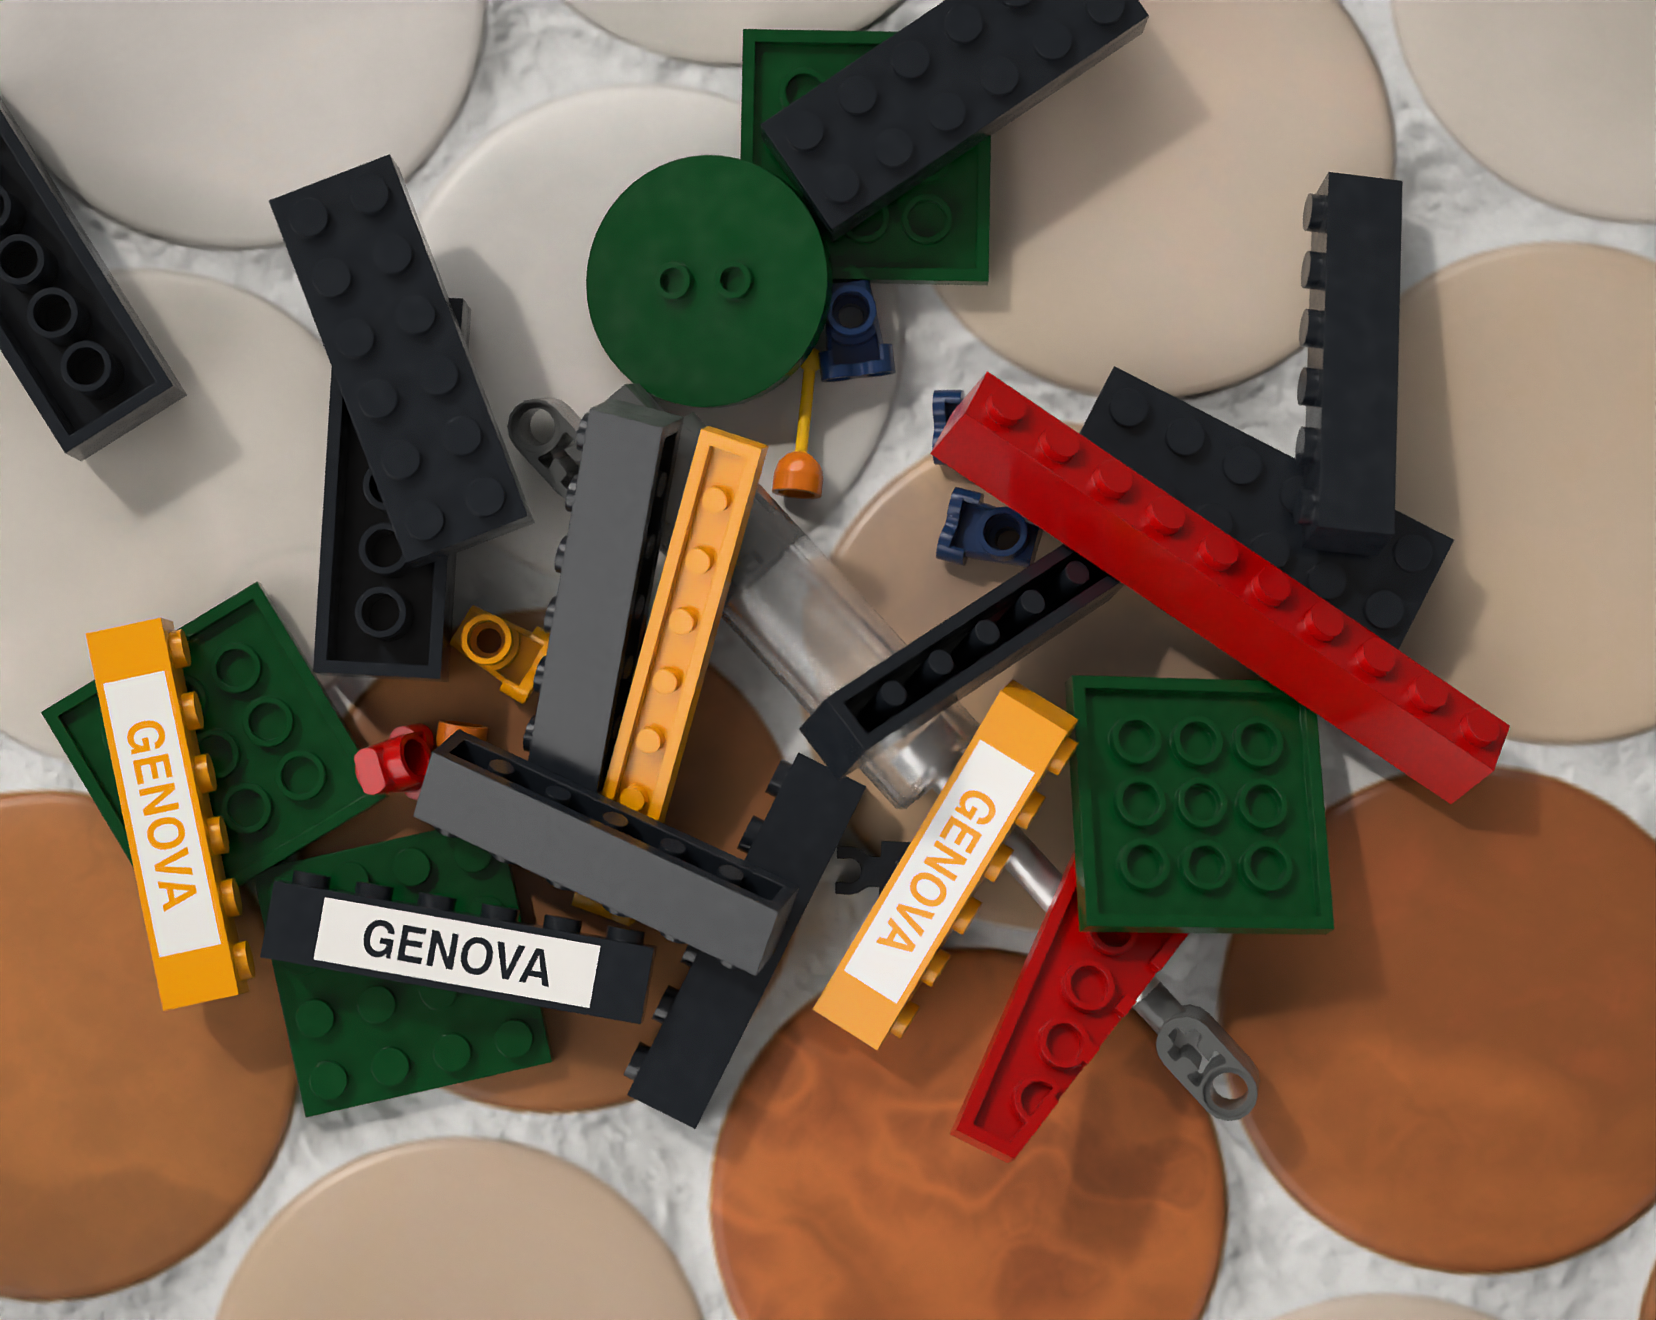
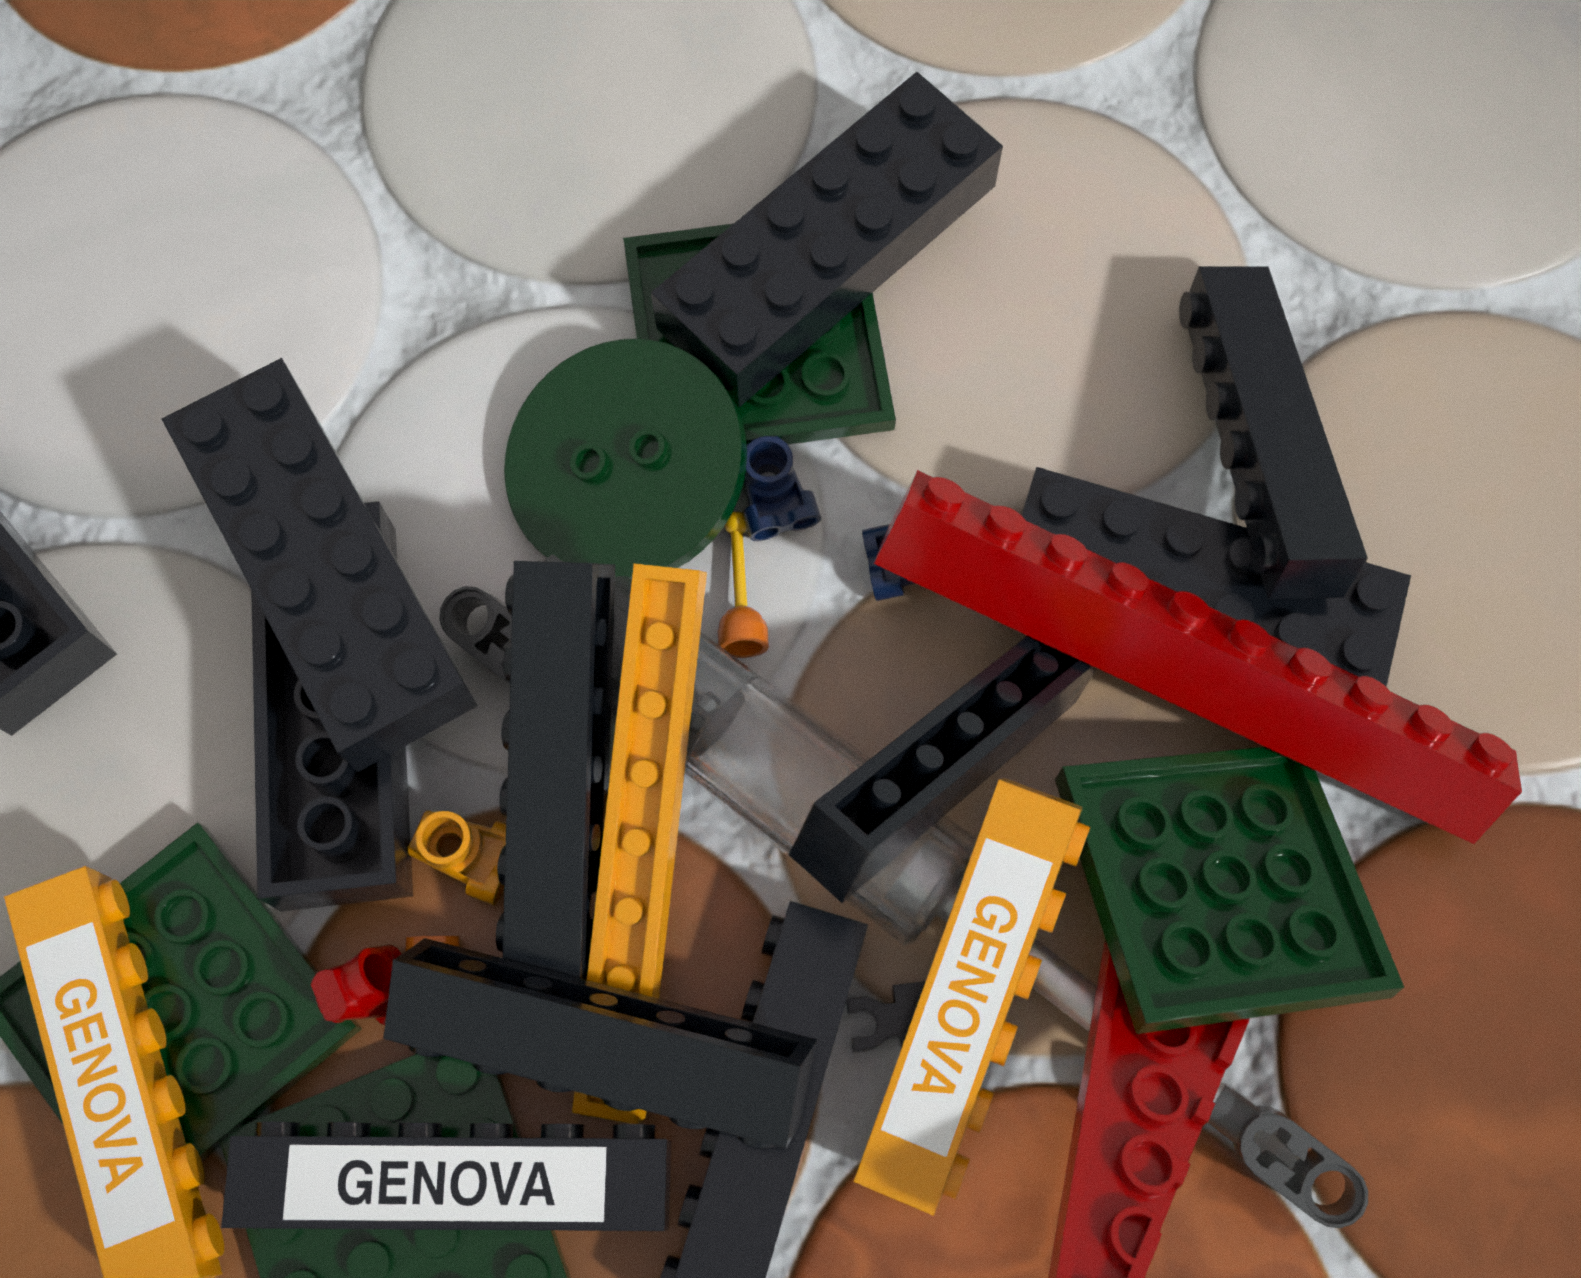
camera: 15 degrees left, 15 degrees down
dark blue plate [936,487,1043,567] -> none

